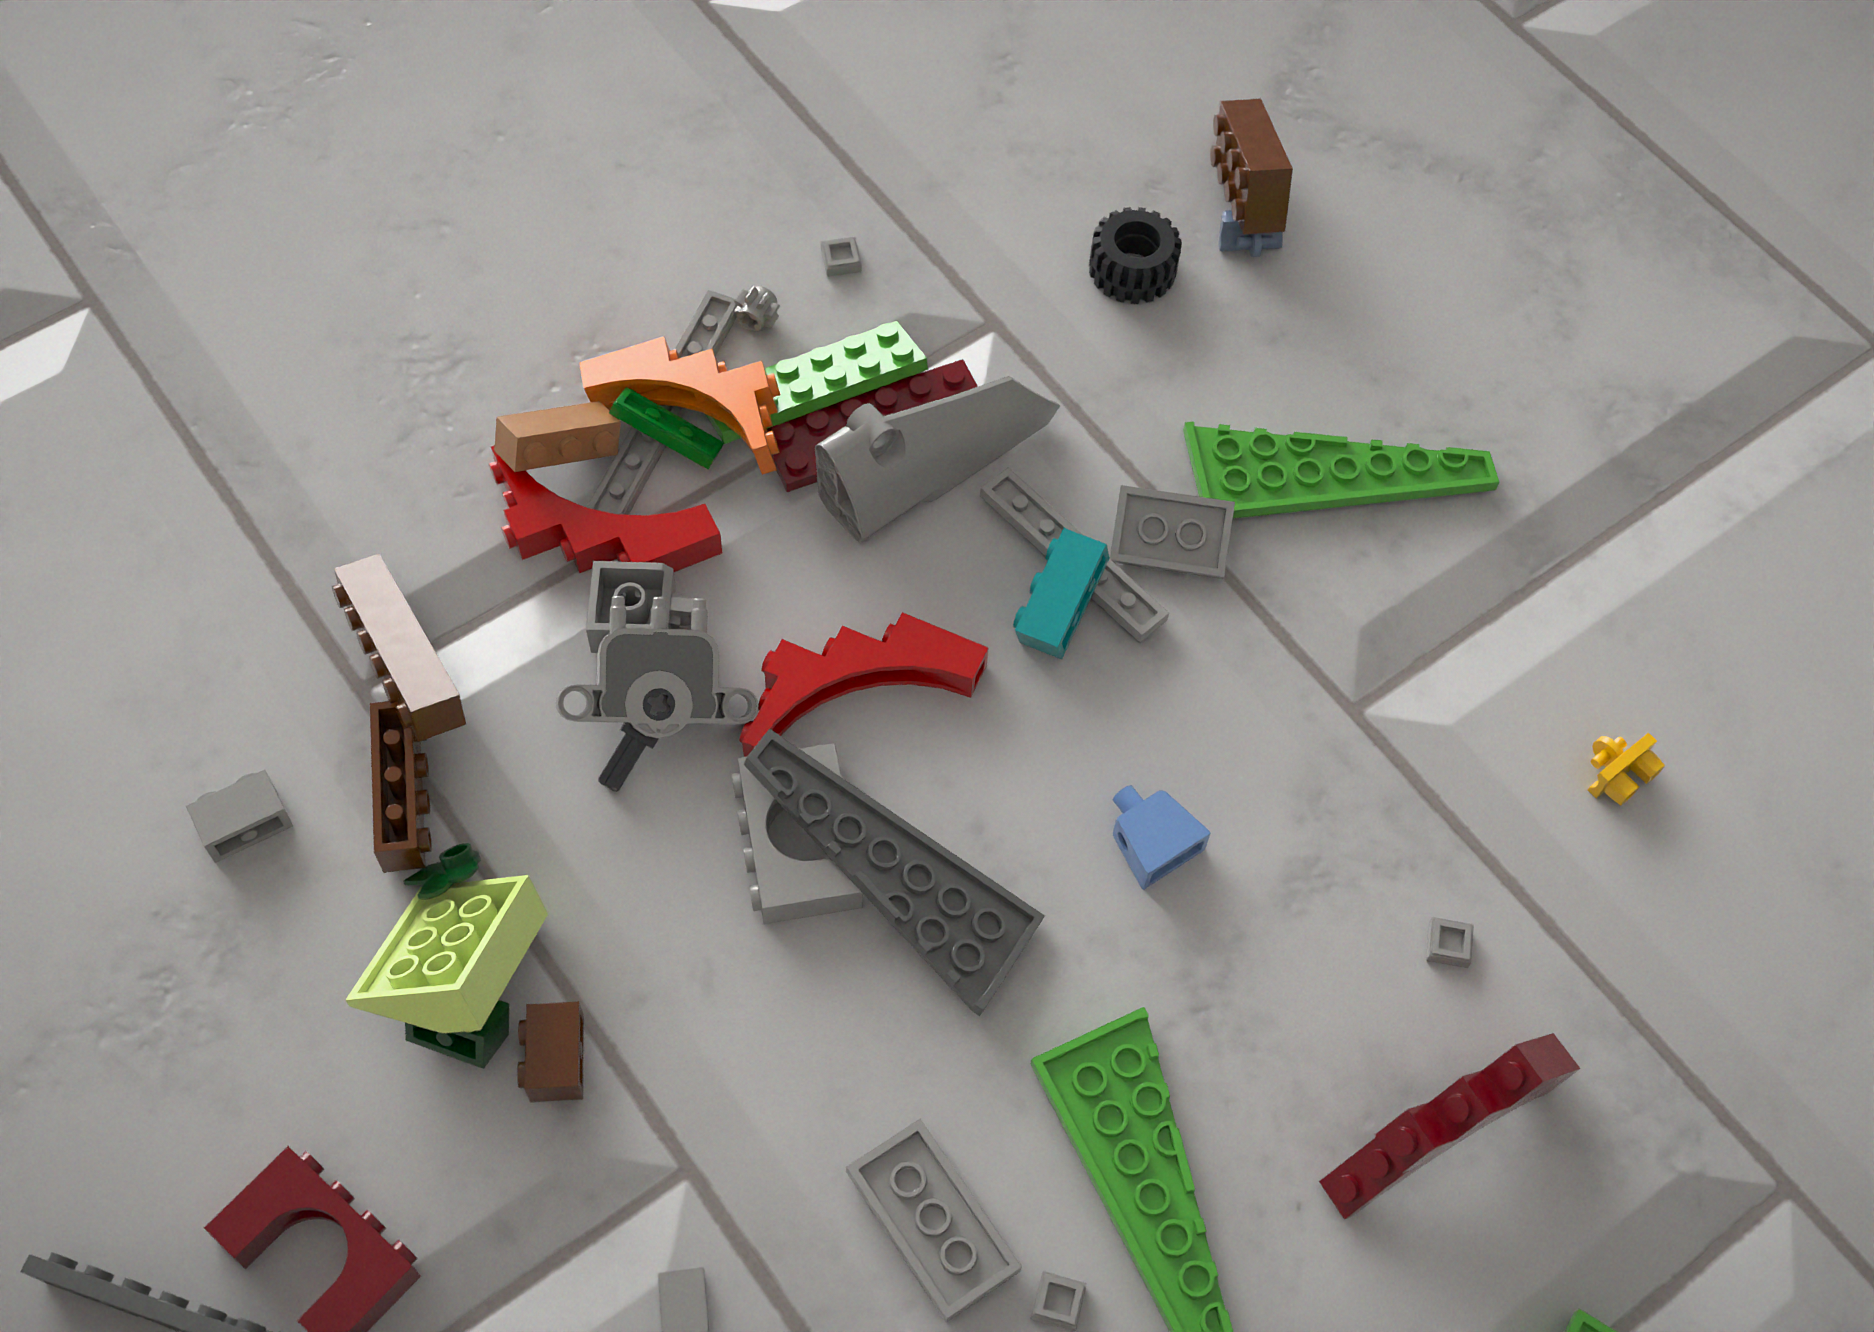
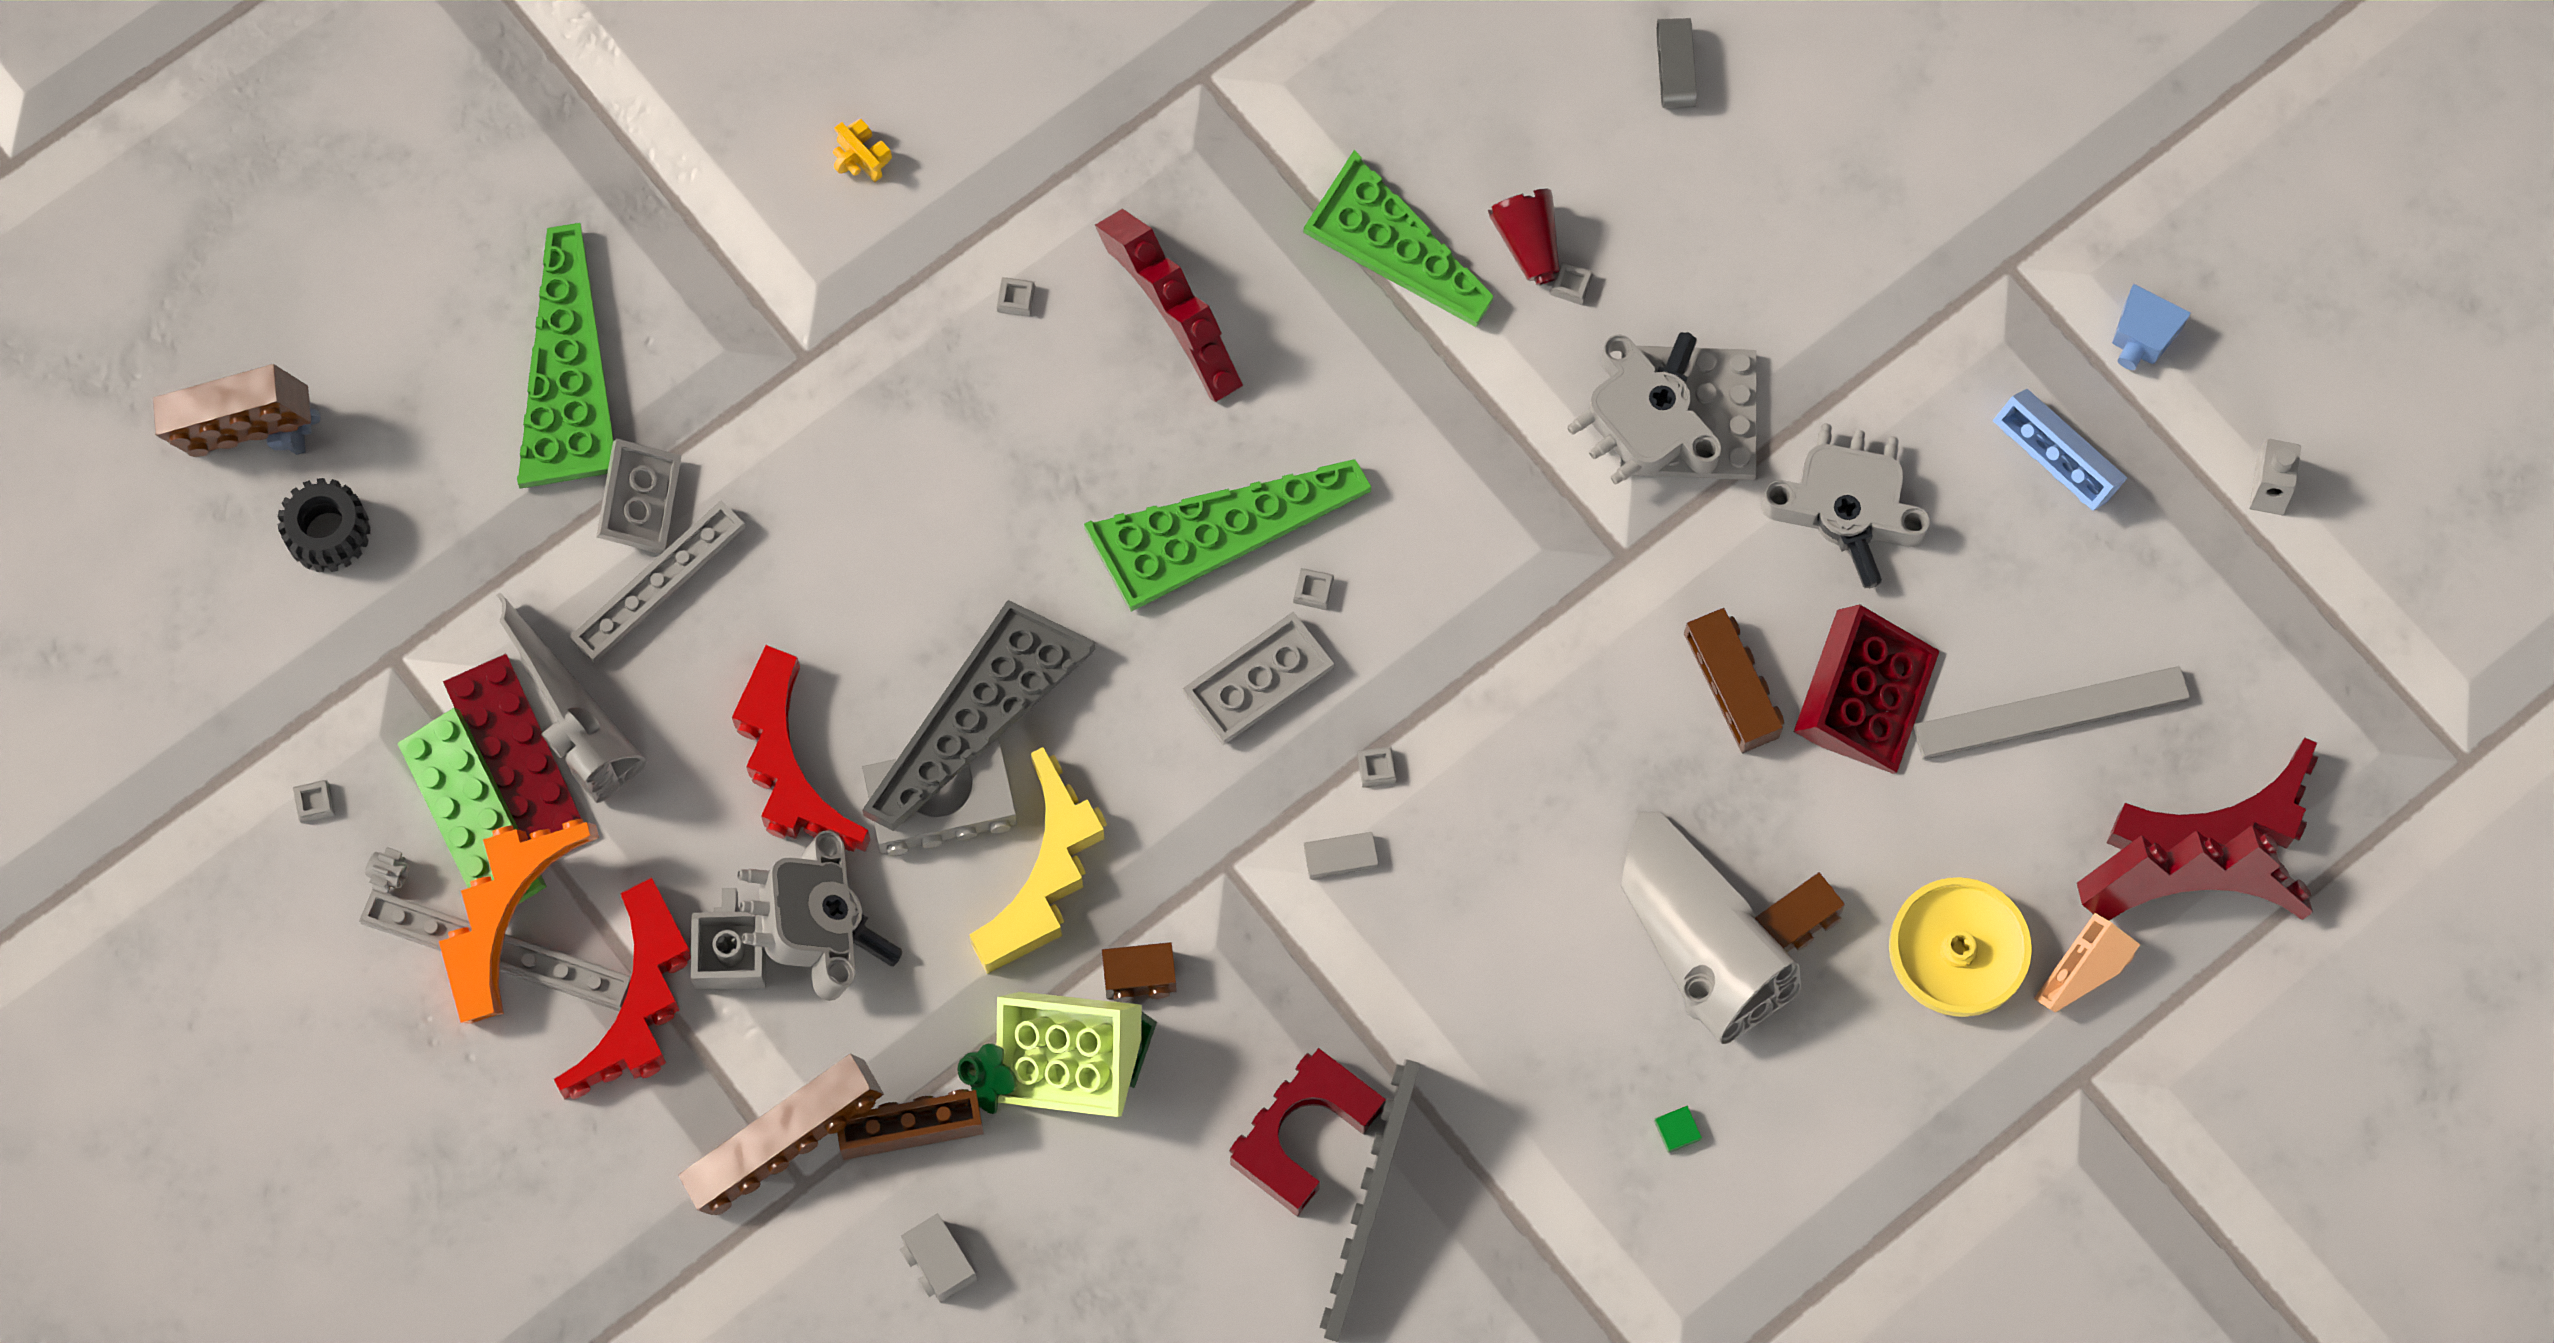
camera: 90 degrees left, 10 degrees up
medium nougat brick [494,401,621,472] -> none
green tile [609,387,724,470] -> none
teal brick [1013,528,1110,660] -> none
medium blue torso [1113,785,1211,890] -> none
none -> light yellow arch [969,747,1107,974]

